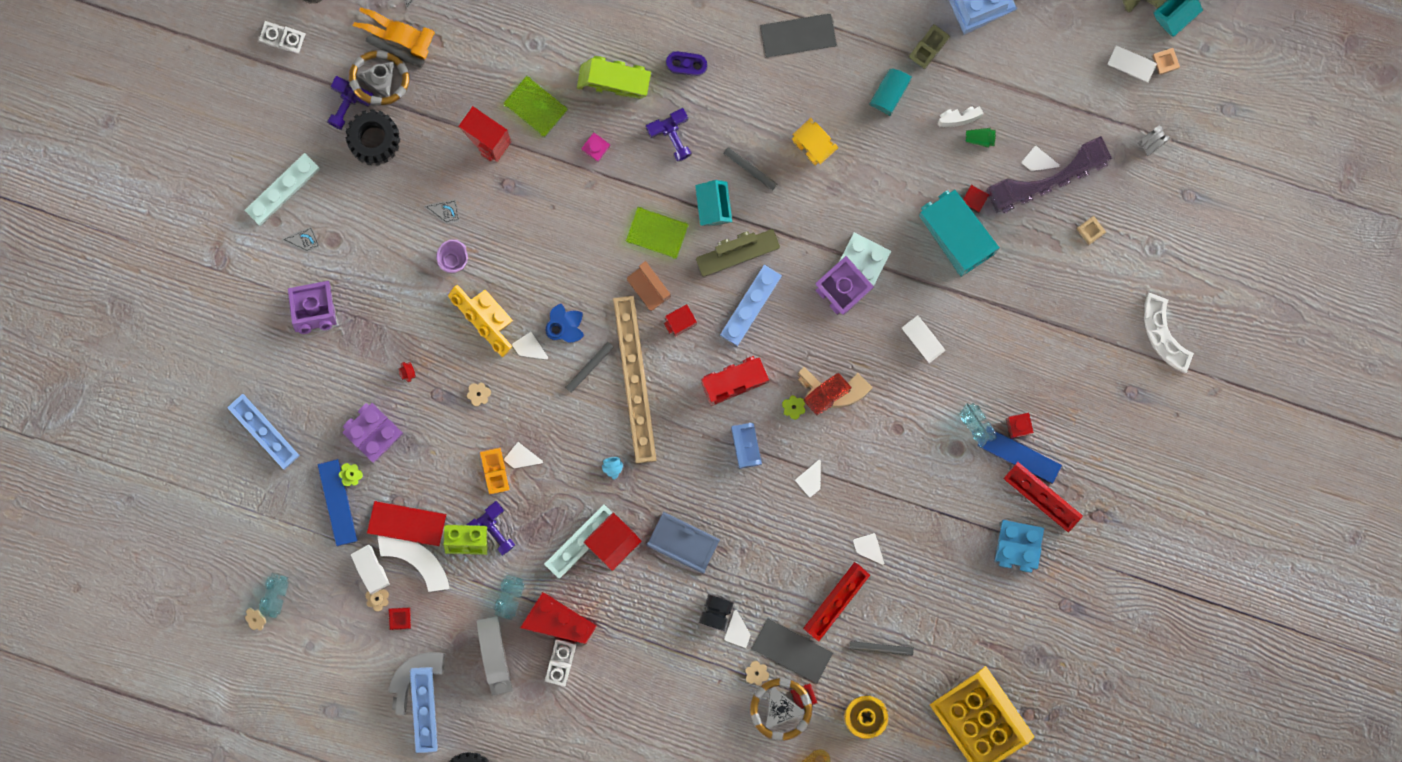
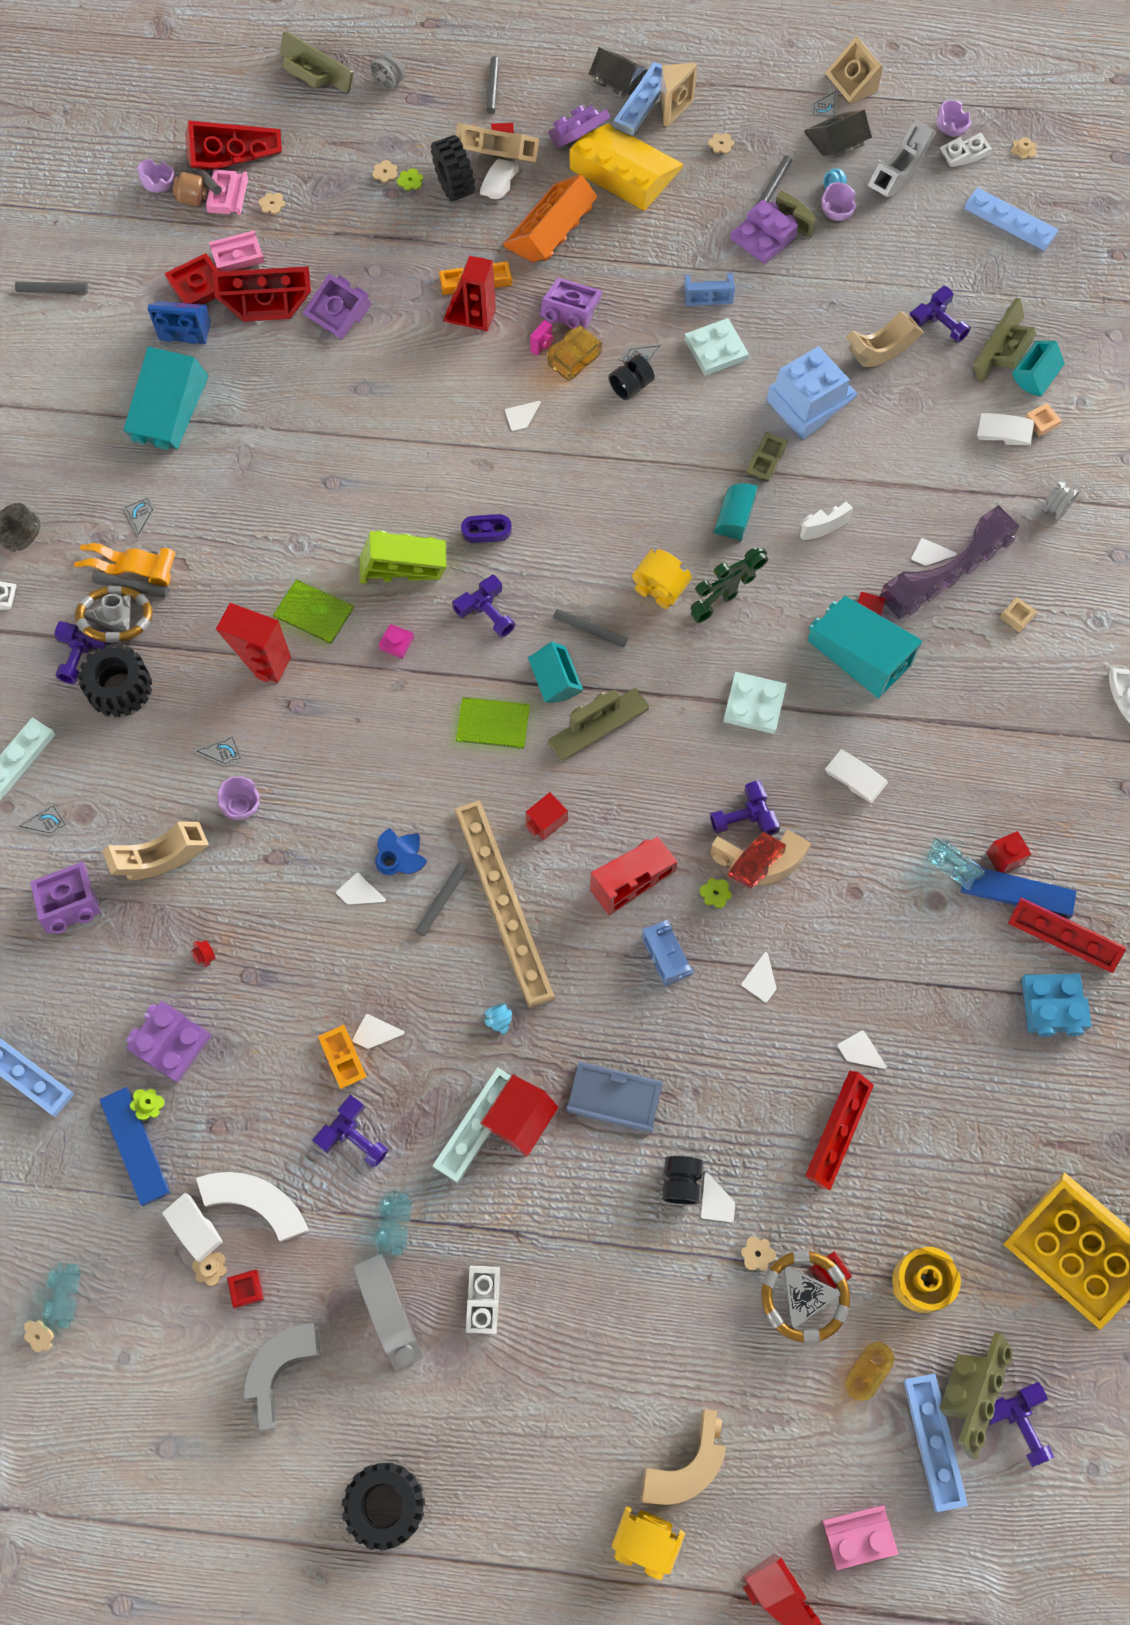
camera: 10 degrees left, 15 degrees down
red sticker [367,501,447,547] -> none
light blue plate [410,667,438,753] -> none
lime bracket [443,525,488,555] -> none
yellow bracket [448,285,513,357] -> none
tan plant [467,383,491,406] -> none
red wedge [520,592,598,644] -> none
nougat panel [627,261,671,311] -> none
light blue plate [720,265,782,347] -> none
dark grey sticker [752,618,833,684] -> none
dark grey sticker [760,13,837,58] -> none
medium lavender plate [815,256,874,315] -> none
dark grey bar [849,641,914,656] -> none
green cone [966,127,996,148] -> none
none -> tan arch [102,822,209,881]
none -> dark green plant [690,547,768,623]
none -> dark purple bar [710,780,780,837]

